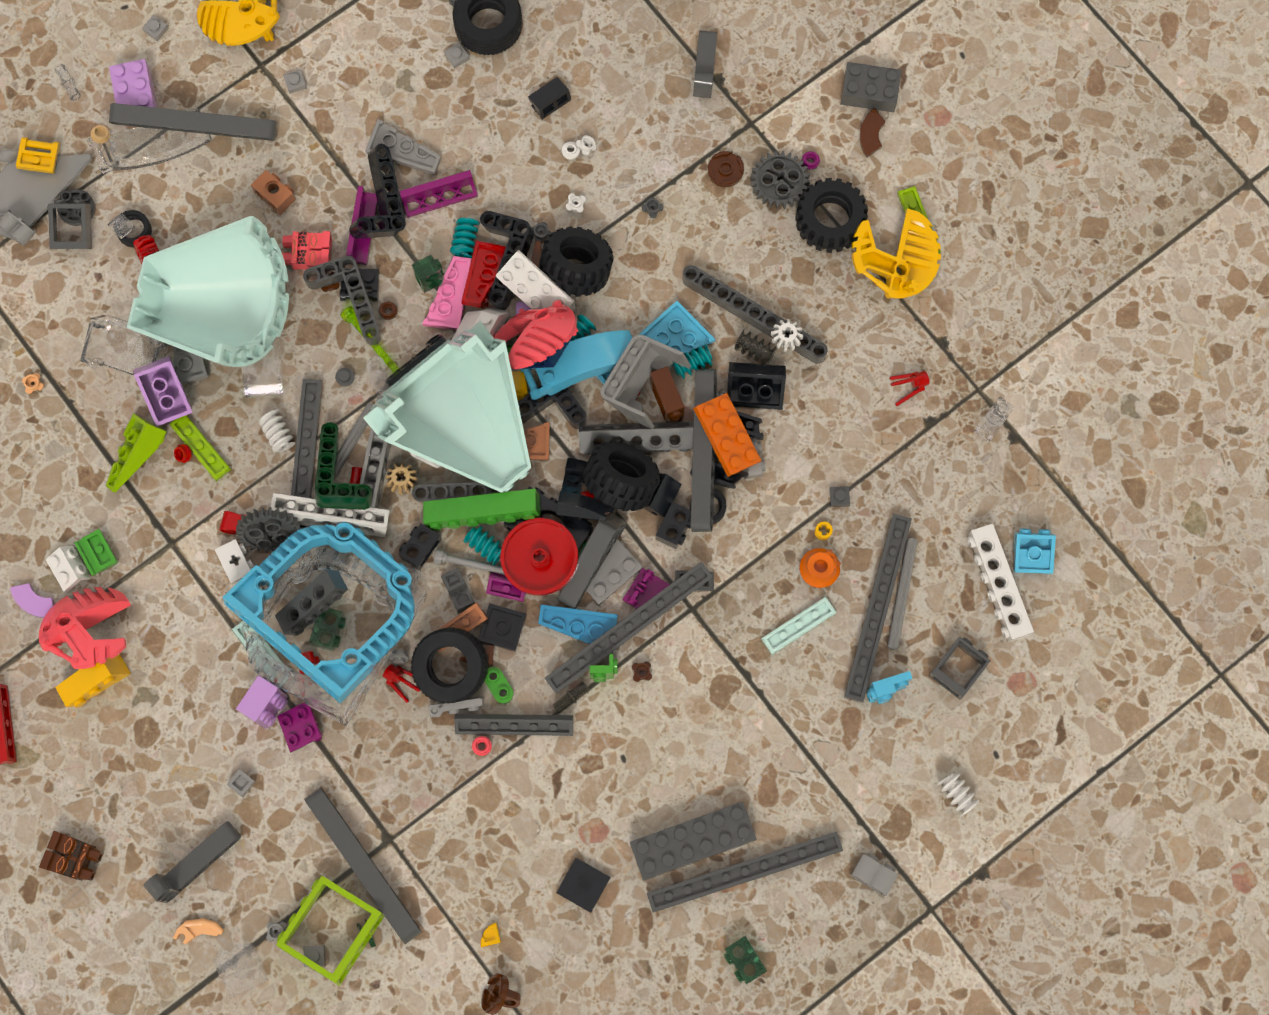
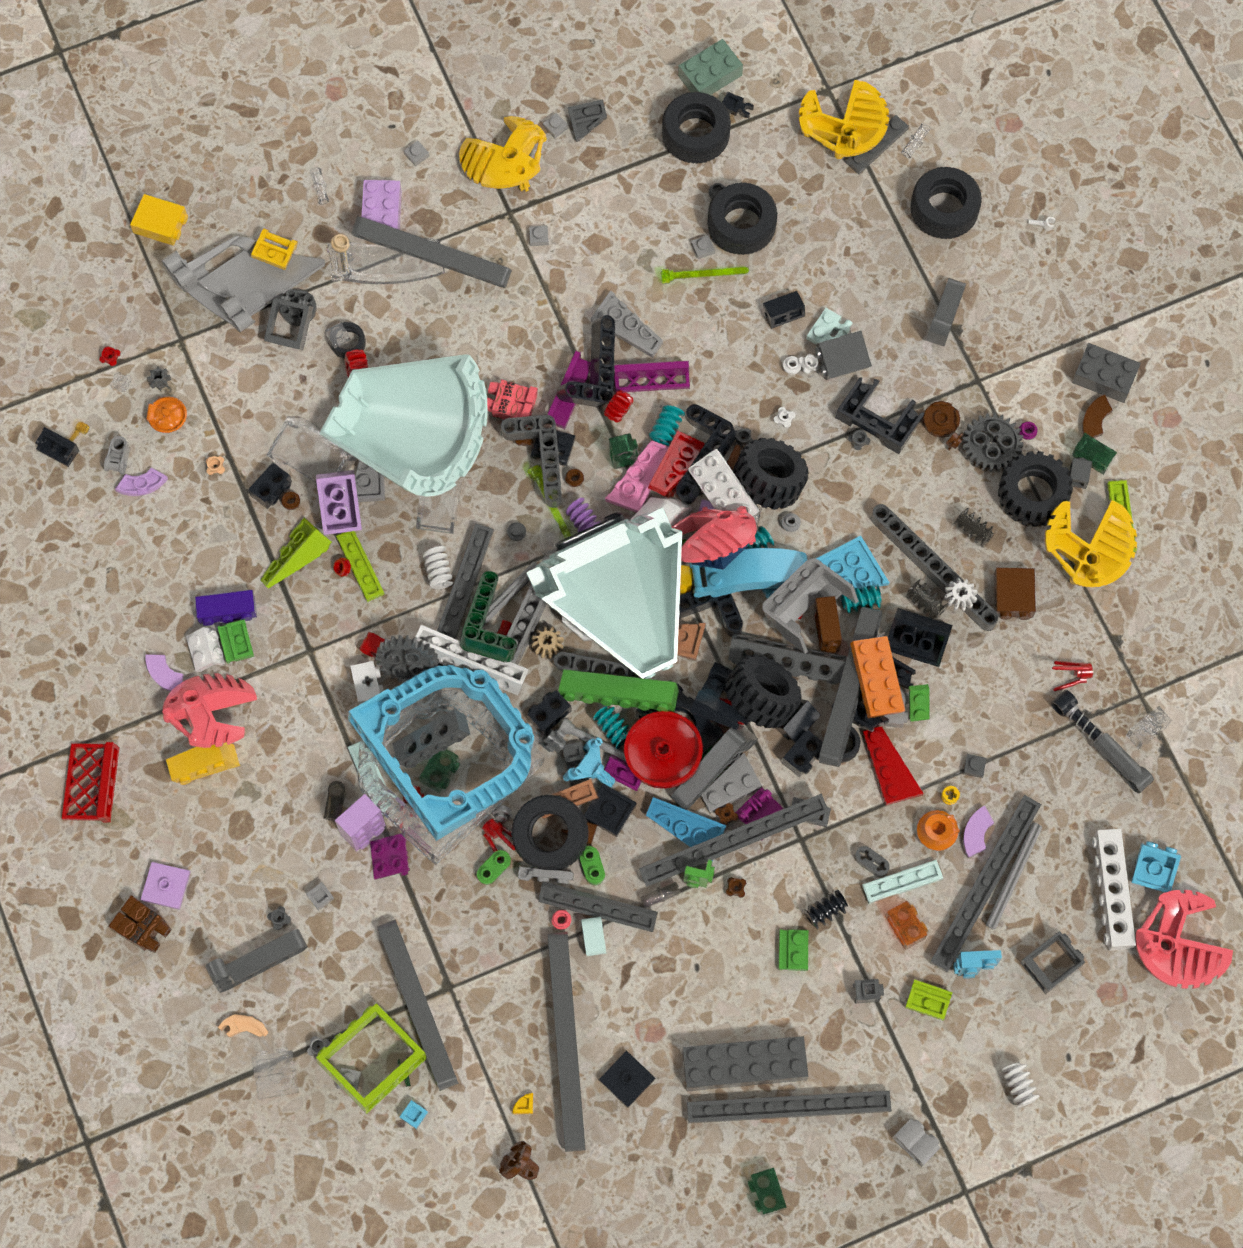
camera: 15 degrees right, 5 degrees down
nougat brick [251,170,296,215] -> none
none -> lavender plate [141,862,191,910]
none -> dark purple brick [195,590,257,626]
none -> black brick [248,462,292,509]
none -> dark grey plate [267,906,291,930]
none -> reddish brown plate [281,492,300,510]
none -> clear smoke piece [323,781,347,822]
none -> medium azure plate [400,1100,428,1129]
none -> bright green plate [477,850,511,885]
none -> dark grey gear [542,729,566,753]
none -> dark grey beam [548,932,586,1152]
none -> medium azure axle [563,737,615,787]
none -> medium lavender piece [566,497,600,532]
none -> light aqua beam [581,916,606,956]
none -> red gear [604,390,633,423]
none -> clear neon green piece [661,267,749,284]
none -> reddish brown plate [715,803,738,825]
none -> bright green plate [779,929,809,971]
none -> light grey plate [782,513,801,532]
none -> black piece [803,889,848,930]
none -> light aqua plate [806,308,853,344]
none -> dark grey brick [815,331,872,380]
none -> black wedge [835,377,924,454]
none -> dark grey window [853,979,884,1004]
none -> dark grey beam [855,846,890,877]
none -> red wing [863,726,924,806]
none -> clear orange brick [885,901,928,950]
none -> lime plate [905,979,953,1021]
none -> bright green plate [909,684,930,722]
none -> reddish brown plate [945,432,963,450]
none -> clear smoke piece [954,507,996,548]
none -> lavender tile [963,806,994,858]
none -> reddish brown brick [994,567,1036,620]
none -> piece [1051,689,1154,794]
none -> dark grey brick [1069,458,1092,489]
none -> clear green brick [1072,433,1117,475]
none -> coral piece [1135,890,1233,989]

